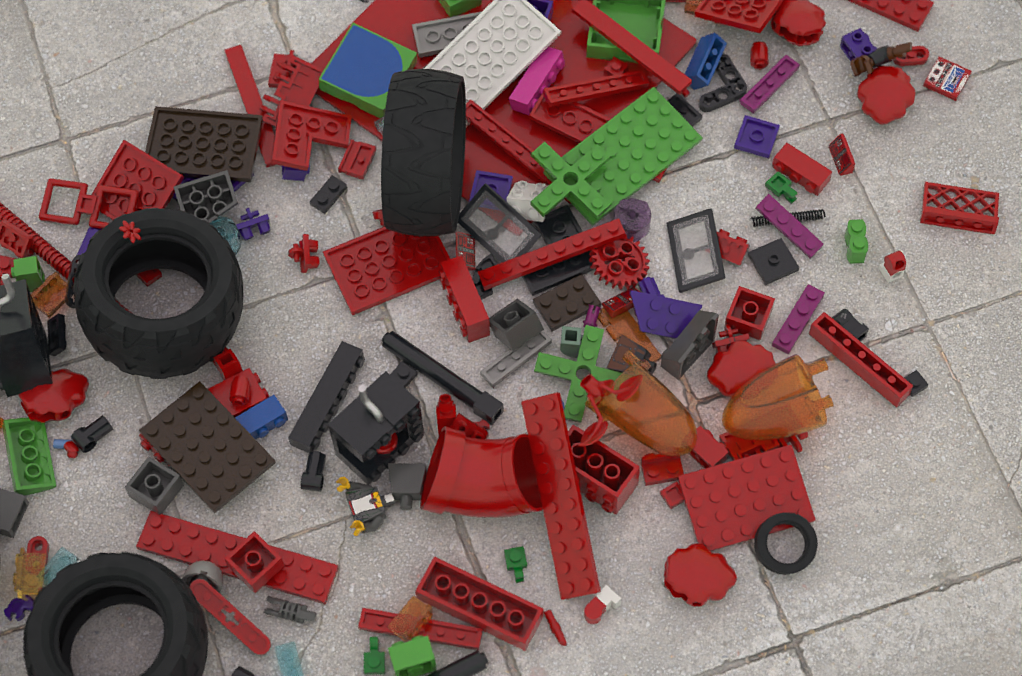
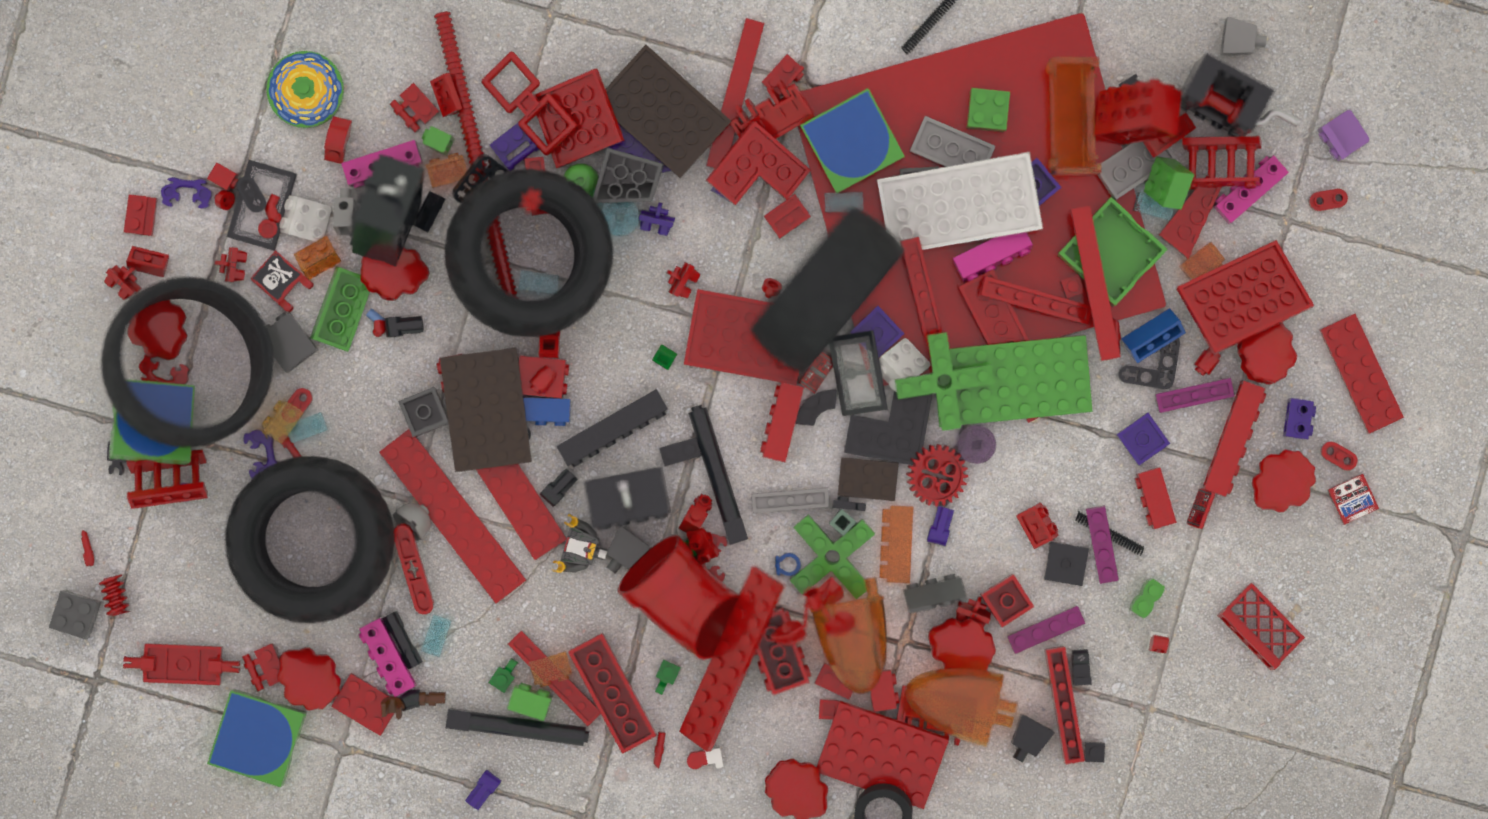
camera: 35 degrees right, 25 degrees up
red brick [224,531,285,593] -> none
dark grey hinge [264,596,317,623] -> none
black plate [310,175,347,214] -> none
red plate [478,218,626,290] -> none
dark grey brick [489,298,544,351] -> none
magenta pin [583,304,601,327] -> none
slope [601,287,640,318] -> none
torso [606,334,657,377] -> none
dark purple wing [629,290,702,339] -> none
clear door [666,208,726,293] -> none
black plate [667,93,703,127] -> none
green plate [765,171,798,204] -> none
reddish brown piece [850,42,912,77] -> none
none -> red plate [477,464,567,560]
none -> green plate [652,344,678,370]
none -> black plate [832,497,866,511]
none -> black torso [1011,713,1055,763]
none -> red brick [1202,380,1266,497]

